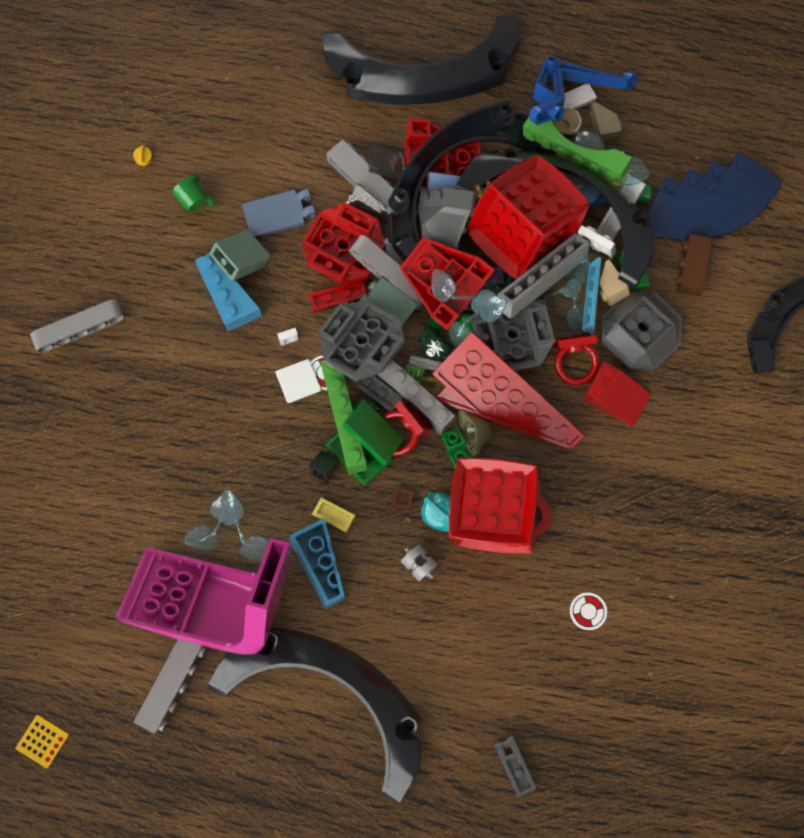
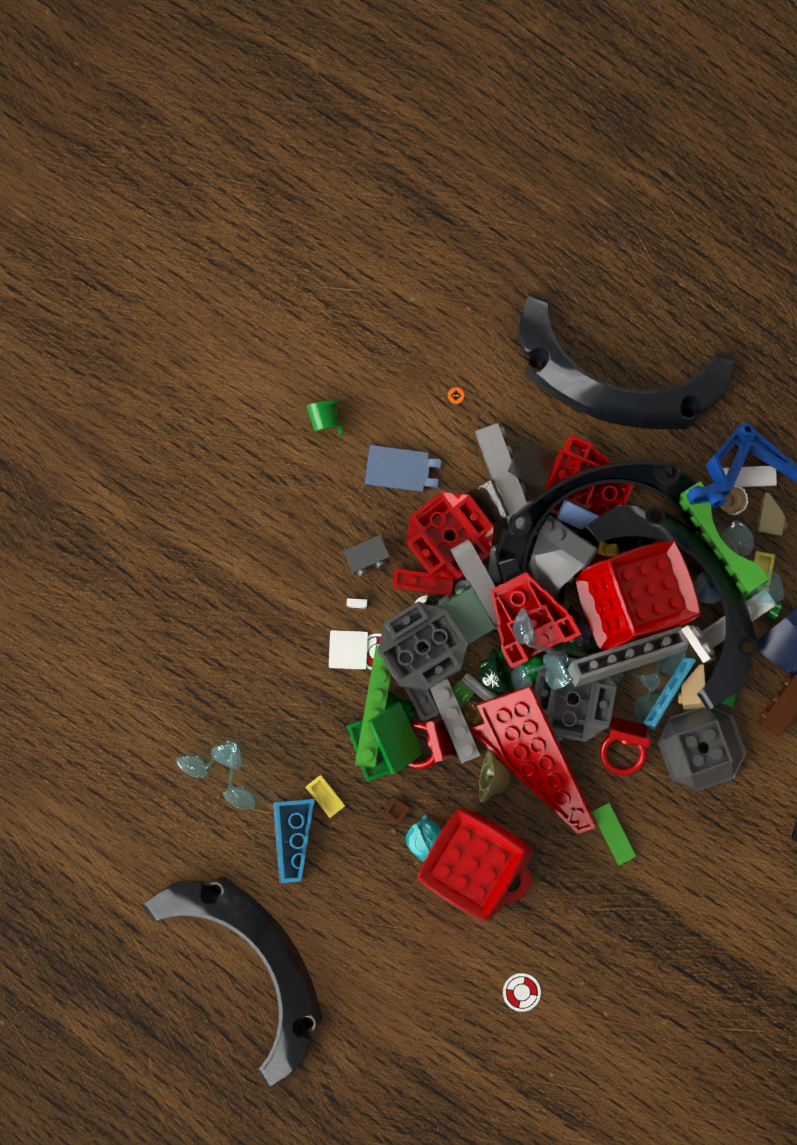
camera: 25 degrees right, 10 degrees up
light grey beam [30,299,124,353] -> none
dark pink piece [116,538,290,655] -> none
yellow tile [133,145,152,166] -> none
light grey brick [133,640,207,734] -> none
dark azure wedge [195,254,262,332] -> none
sand green brick [209,229,271,281] -> none
black slope [309,450,339,483] -> none
light grey wheel [400,544,438,582] -> none
green slope [441,428,471,470] -> none
dark grey plate [493,735,537,798] -> none
red slope [583,362,651,427] -> none
none -> dark grey brick [344,535,390,577]
none -> orange sticker [448,387,464,404]
none -> bright green tile [591,803,636,866]

